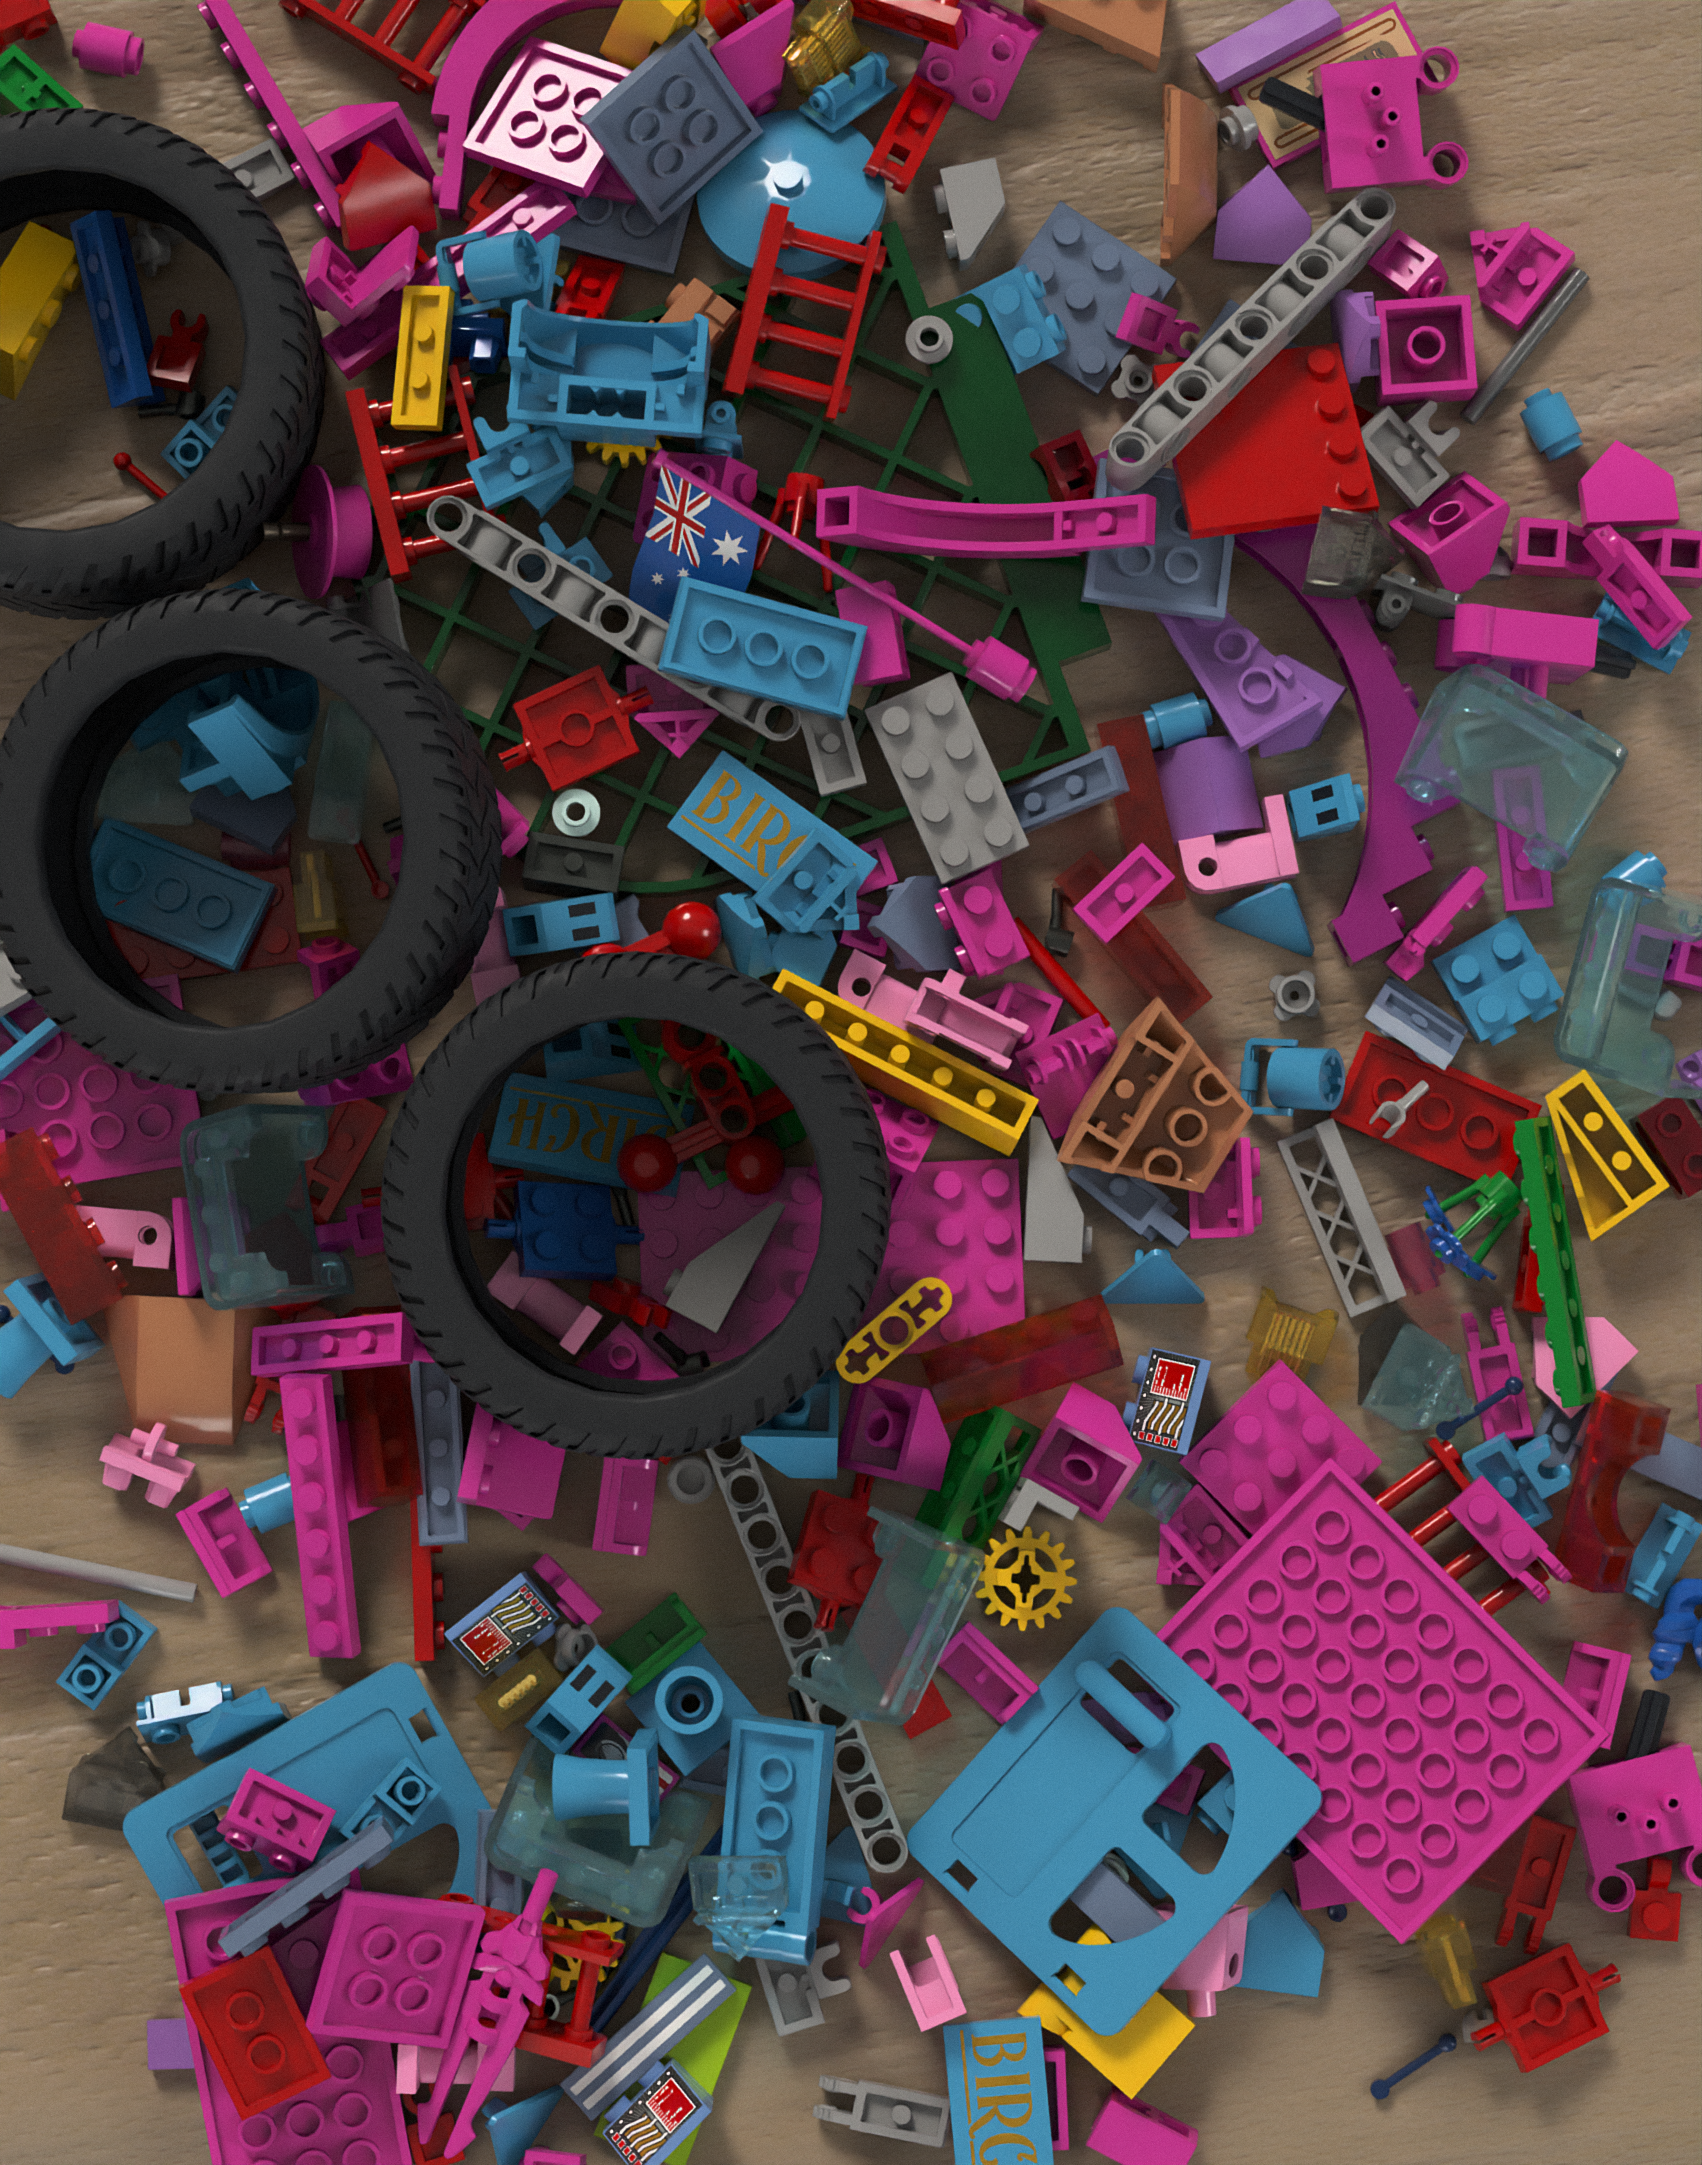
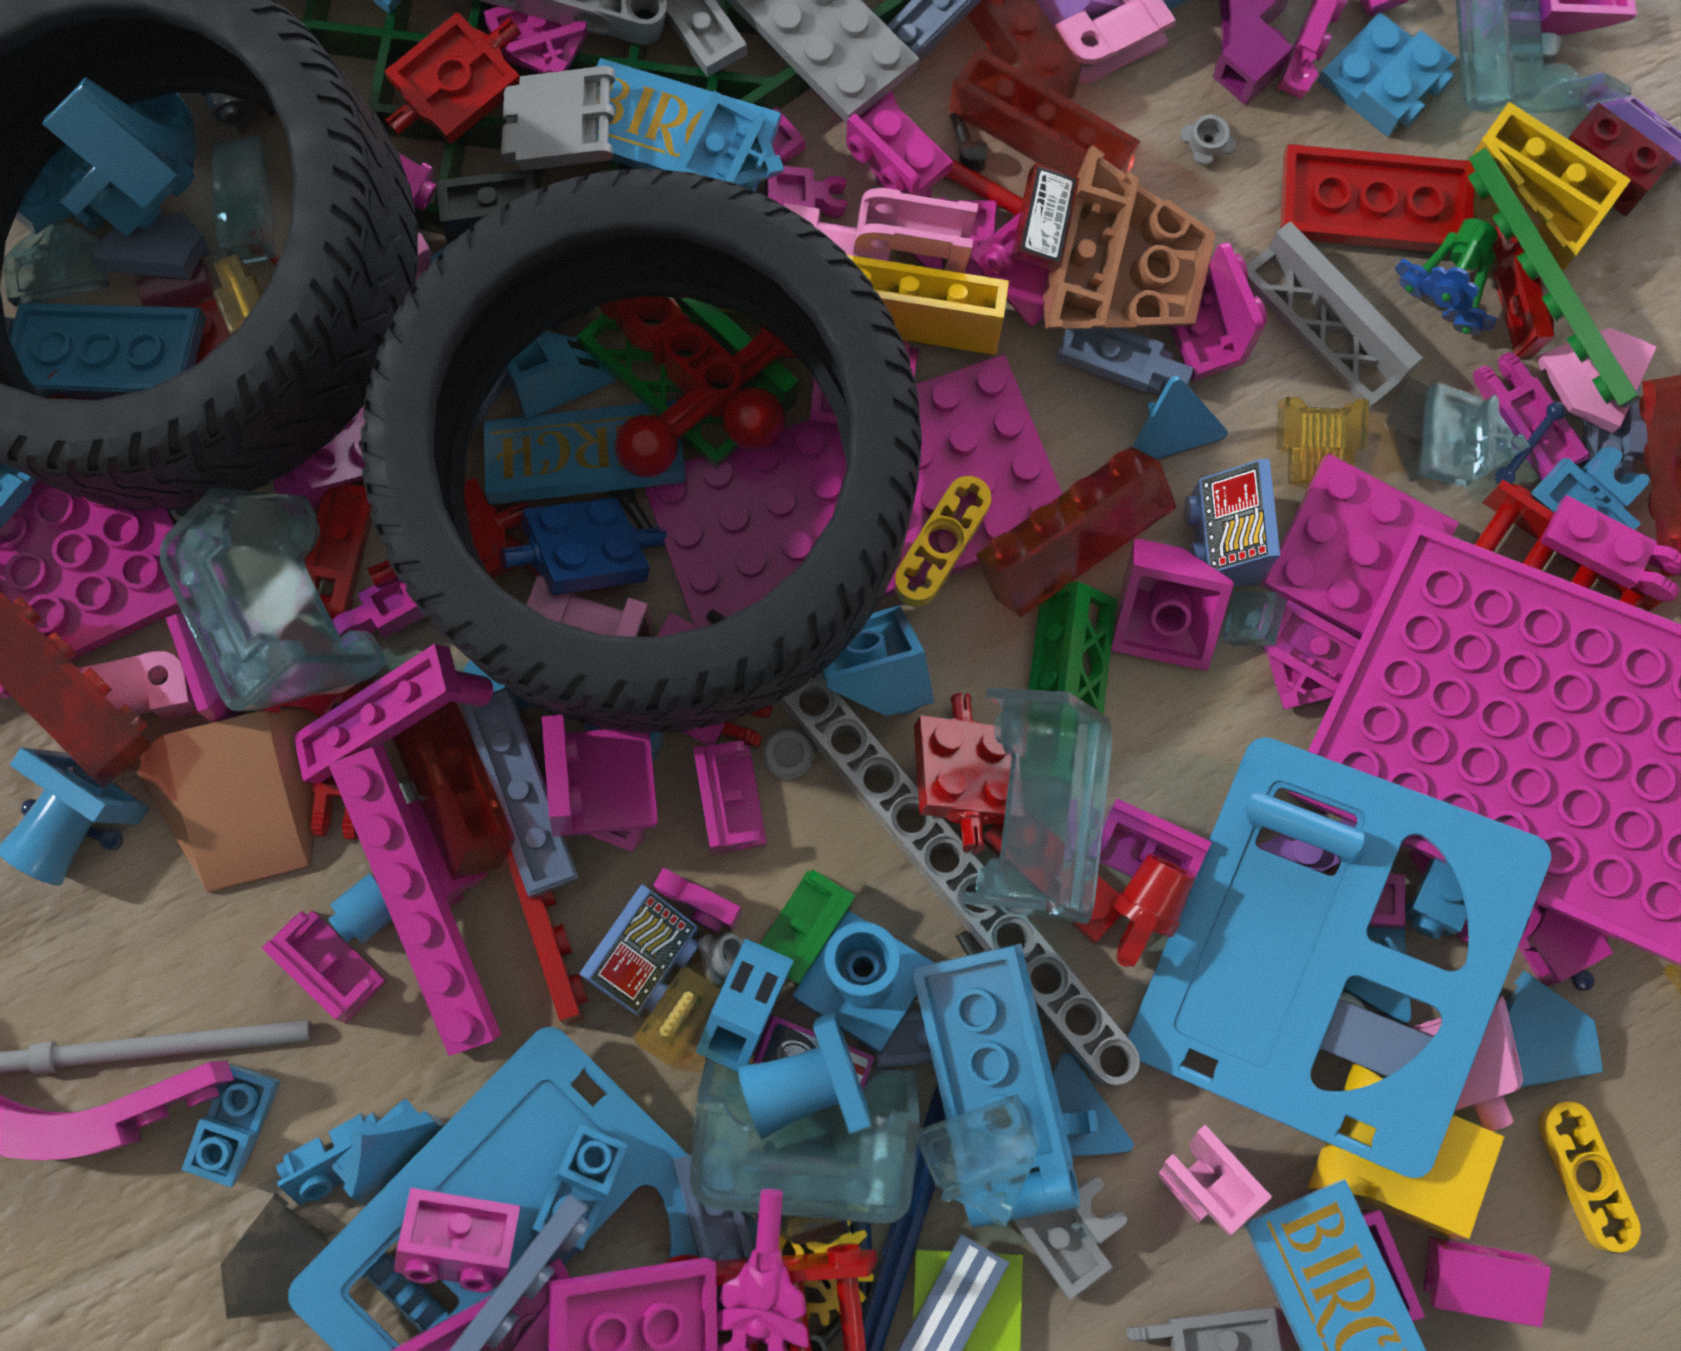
camera: 20 degrees left, 10 degrees down
bright pink hips [99,1422,196,1508] -> none
light aqua plate [552,789,600,837] -> none
red plate [588,1277,673,1329] -> none
light grey slope [662,1201,786,1334] -> none
dark pink slope [837,1374,951,1491] -> none
dark pink piece [846,1877,925,1969] -> none
sand blue slope [867,876,960,973] -> none
yellow gear [972,1526,1077,1631] -> none
light grey fence [997,1477,1079,1531] -> none
light grey slope [1023,1116,1092,1264] -> none
dark pink plate [1072,842,1175,945] -> none
dark azure piece [1215,883,1315,957] -> none
dark azure piece [1239,1038,1345,1117] -> none
sand blue plate [1365,975,1469,1070] -> none
light grey hand [1369,1080,1429,1138] -> none
clear pink brick [1385,1221,1446,1296] -> none
none -> light grey plate [501,66,615,171]
none -> tile [1011,163,1080,272]
none -> red piece [1113,854,1195,967]
none -> yellow beam [1538,1101,1641,1253]

